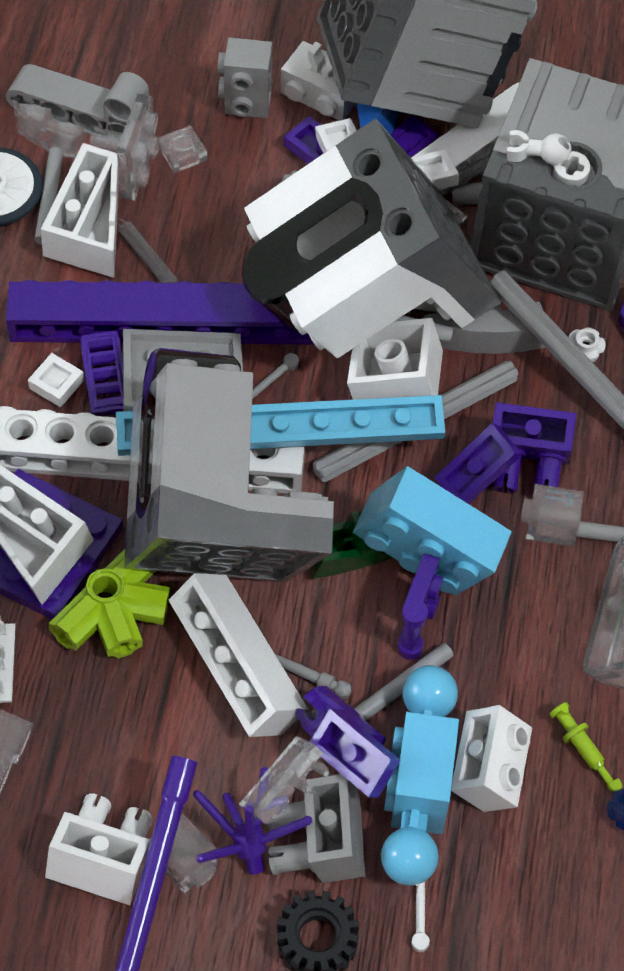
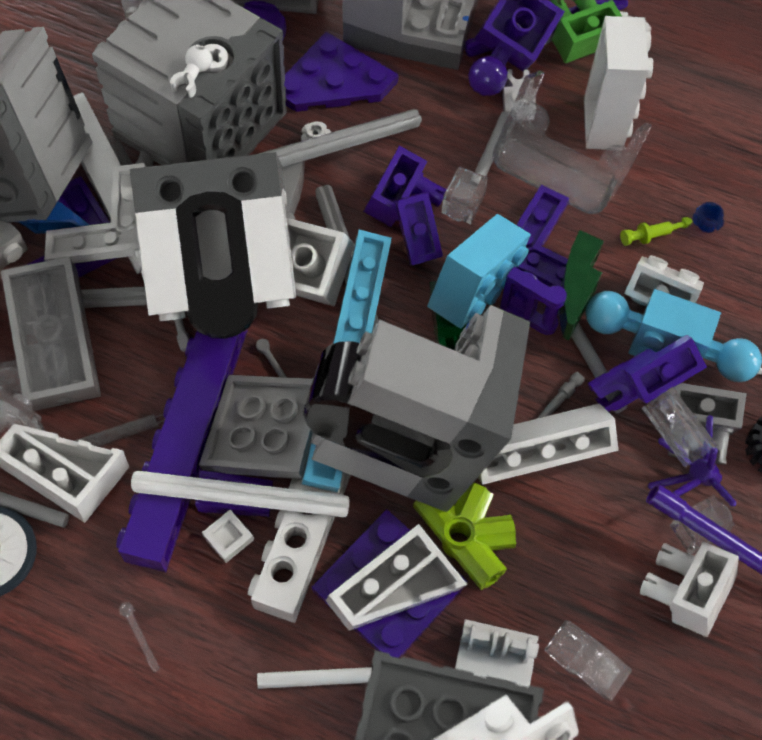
camera: 75 degrees left, 5 degrees up
none -> clear brick [1,256,101,411]
none -> white axle [131,471,350,517]
none -> dark purple plate [516,185,570,287]
none -> dark green slope [559,230,604,341]

